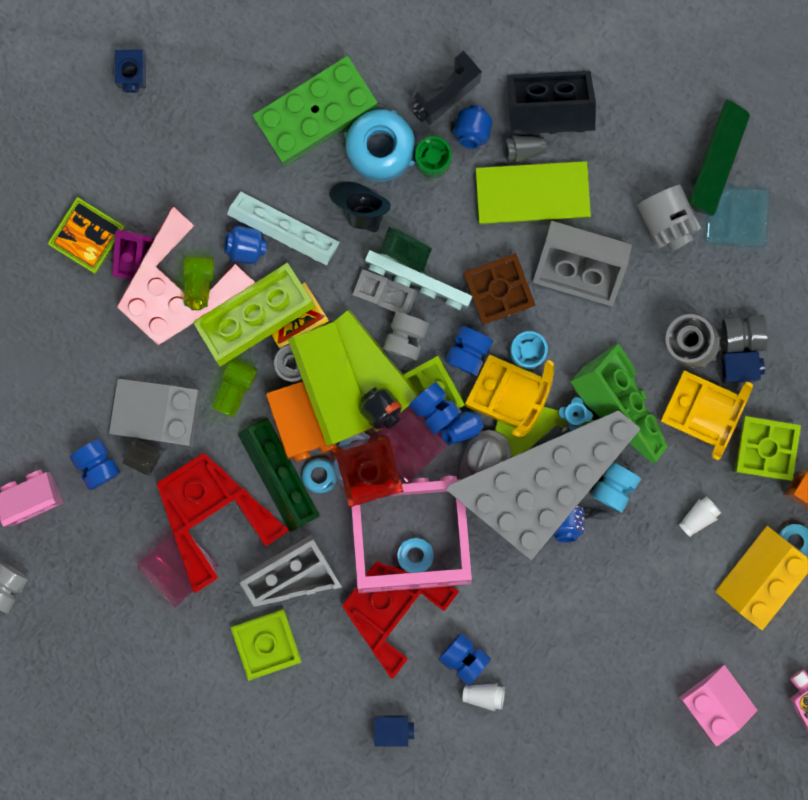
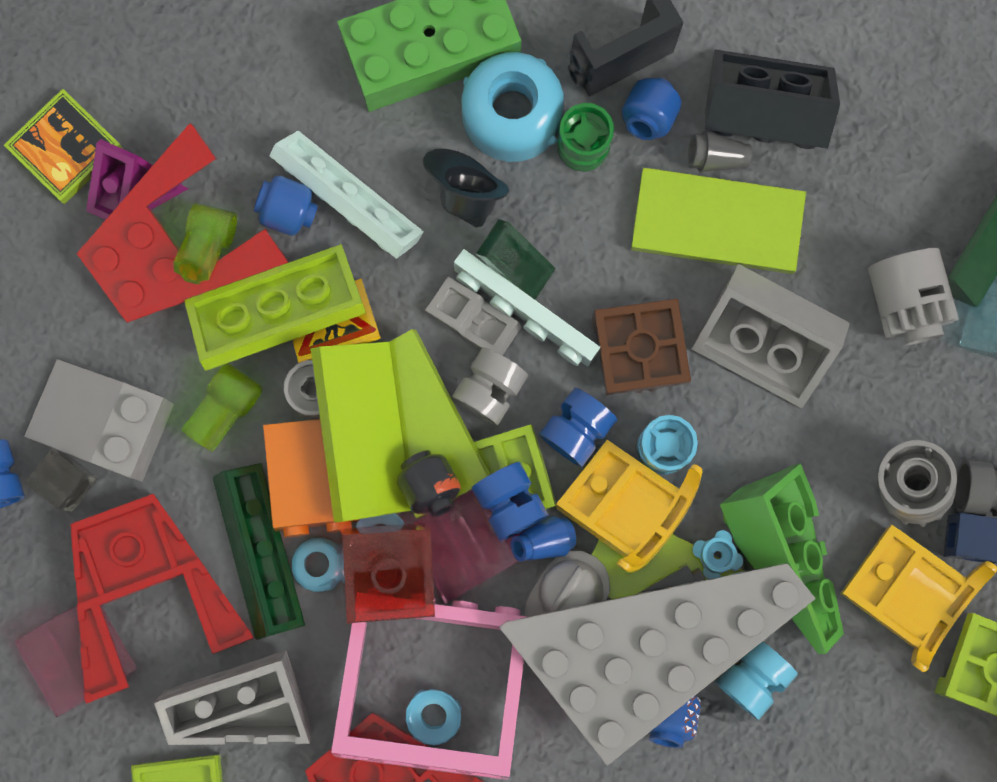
camera: 10 degrees right, 5 degrees down
white cone [679,496,721,537] -> none

